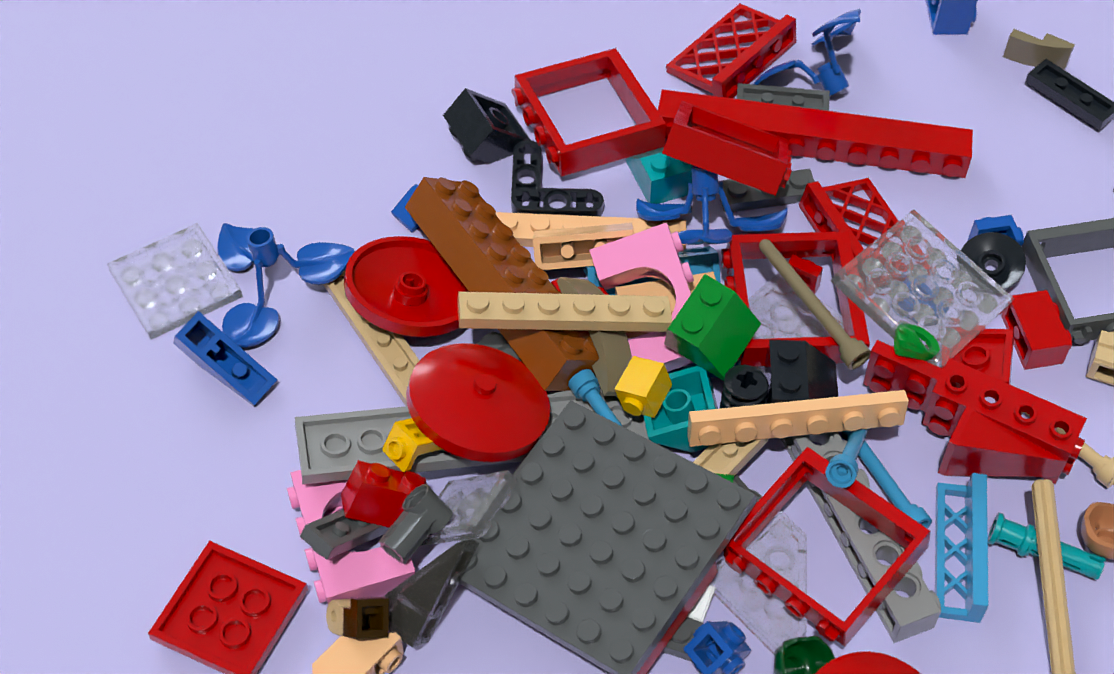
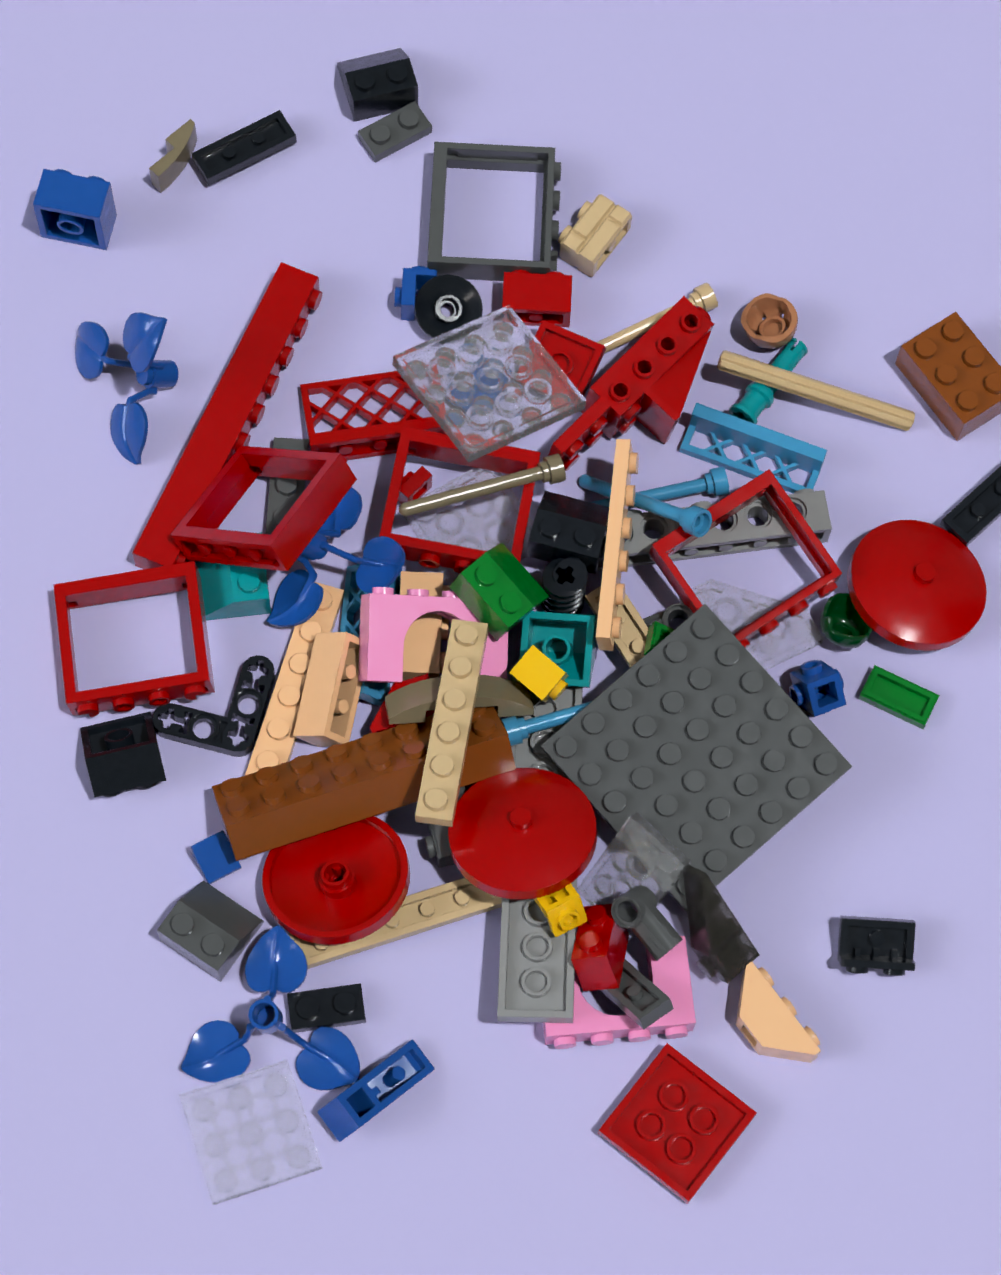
camera: 80 degrees left, 15 degrees up
dark brown leg [326,596,389,639] -> none
red fence [666,3,797,98] -> none
dark grey plate [736,83,830,111] -> none
green piece [894,323,940,361] -> none
none -> dark grey slope [157,880,264,982]
none -> black plate [287,983,366,1033]

